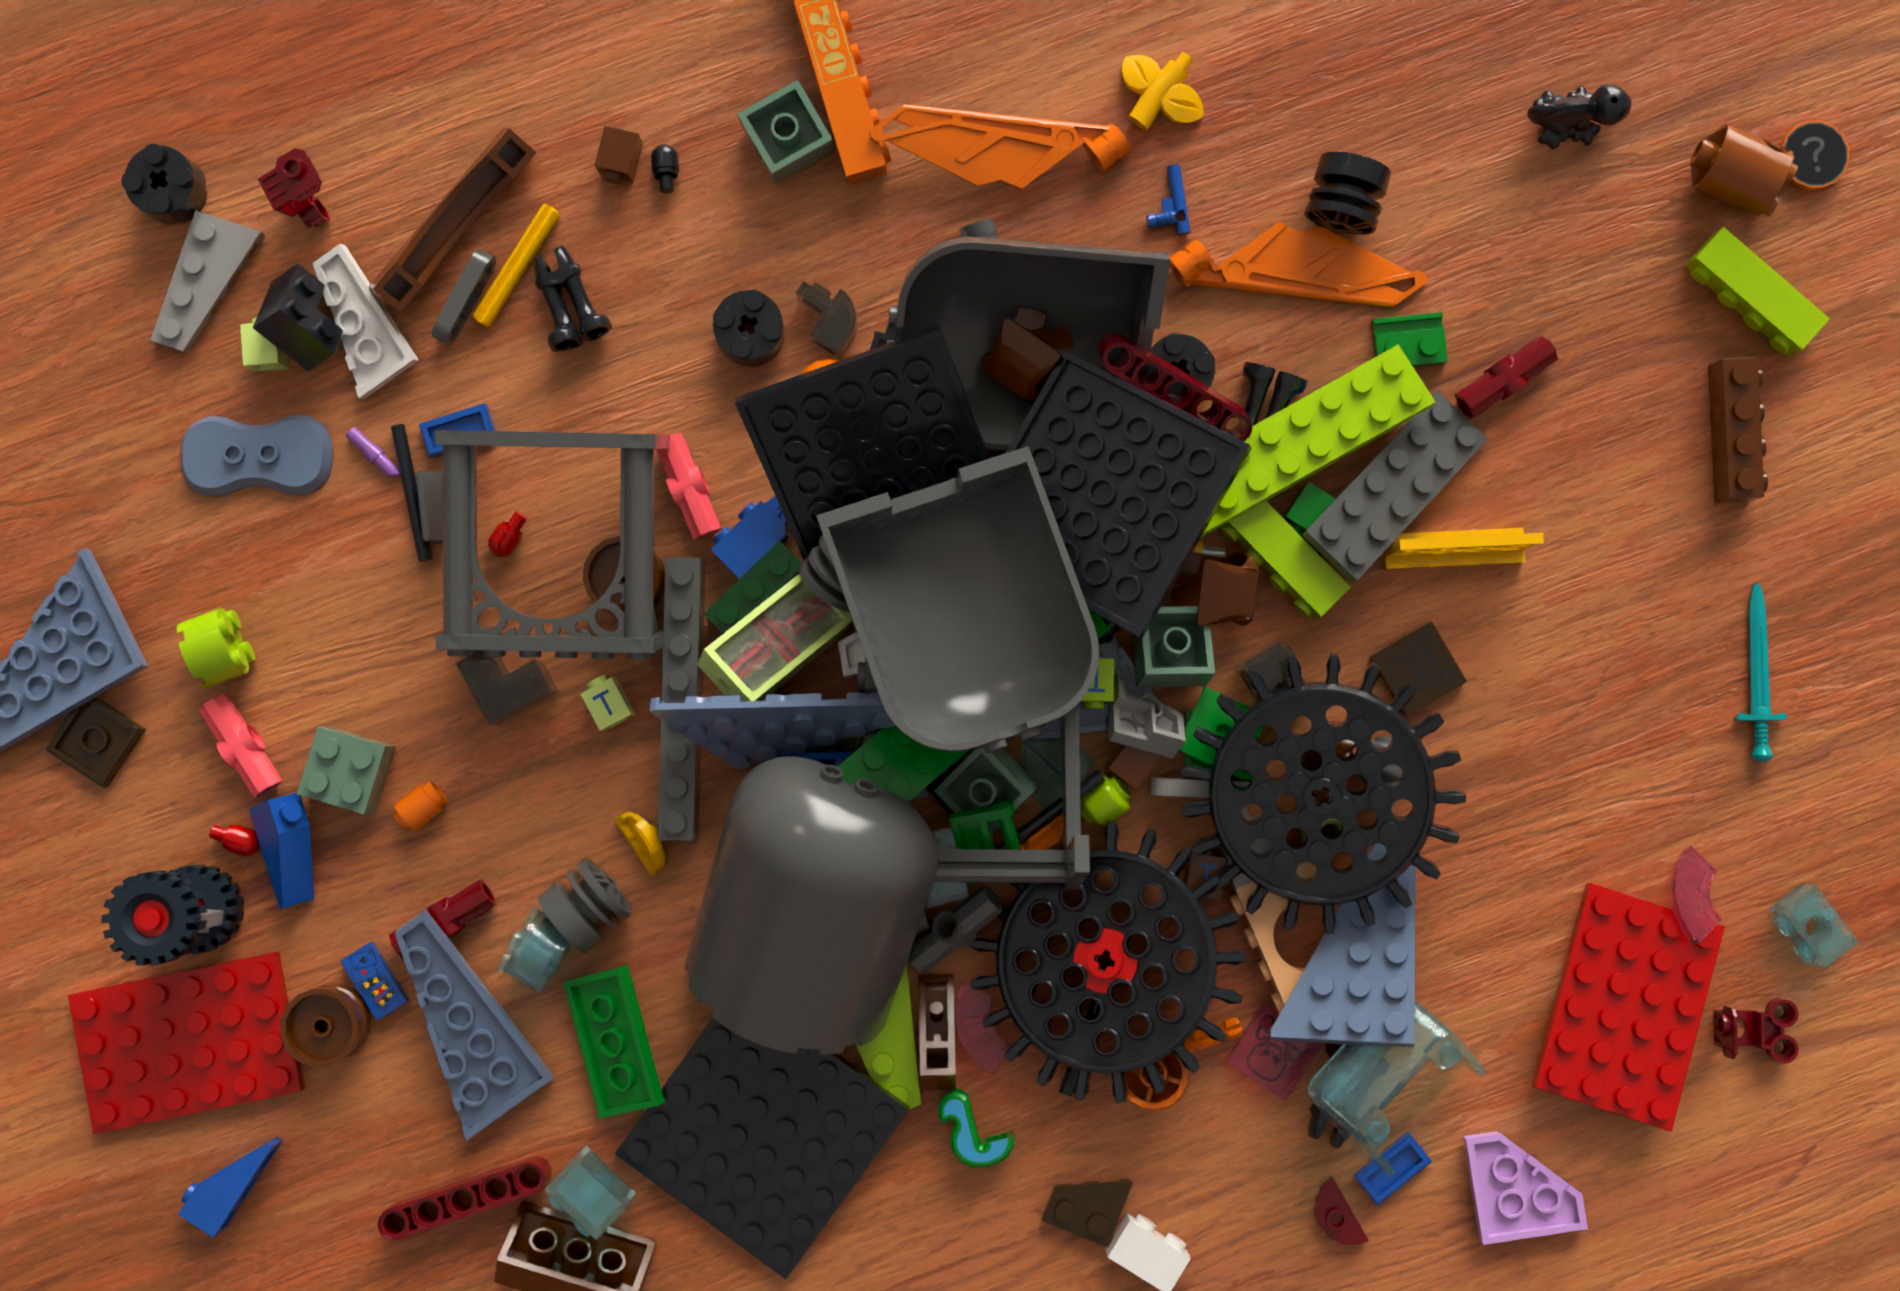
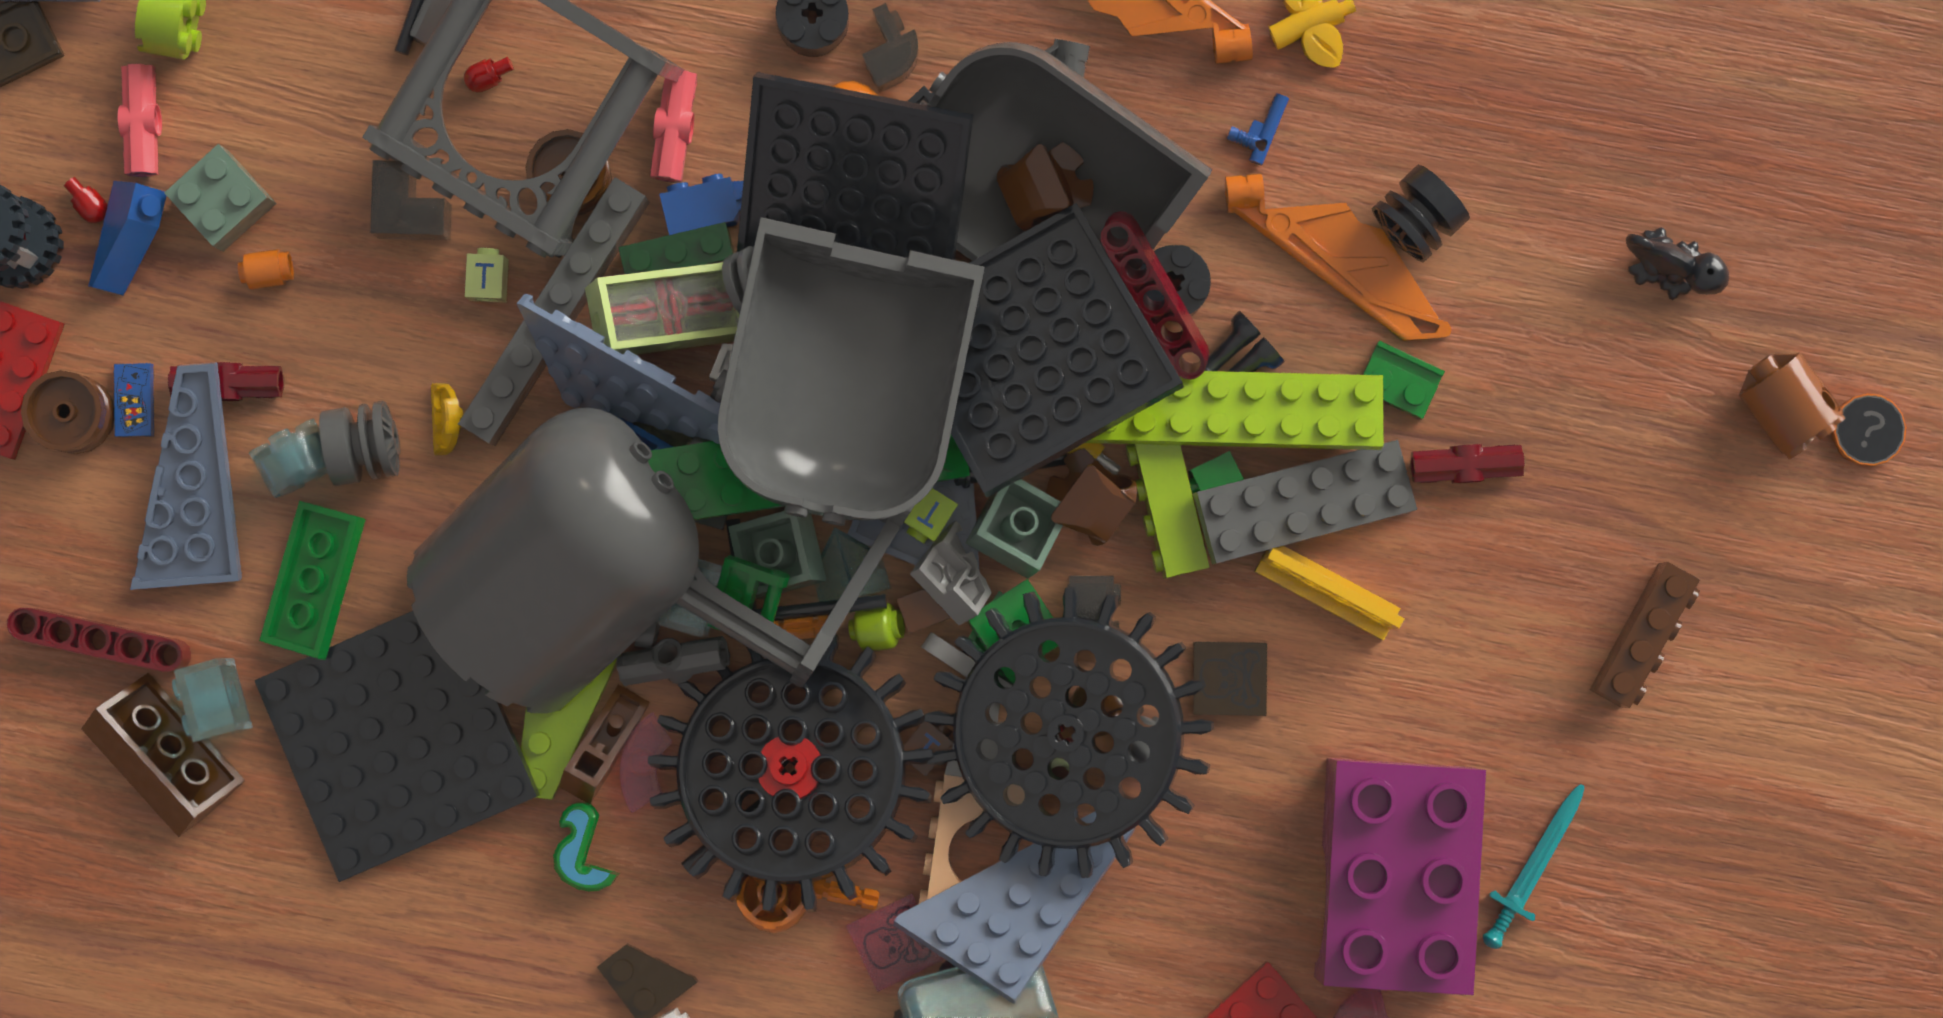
camera: 30 degrees right, 0 degrees up
lime brick [1684,227,1830,356] -> none
none -> magenta piece [1314,758,1486,995]

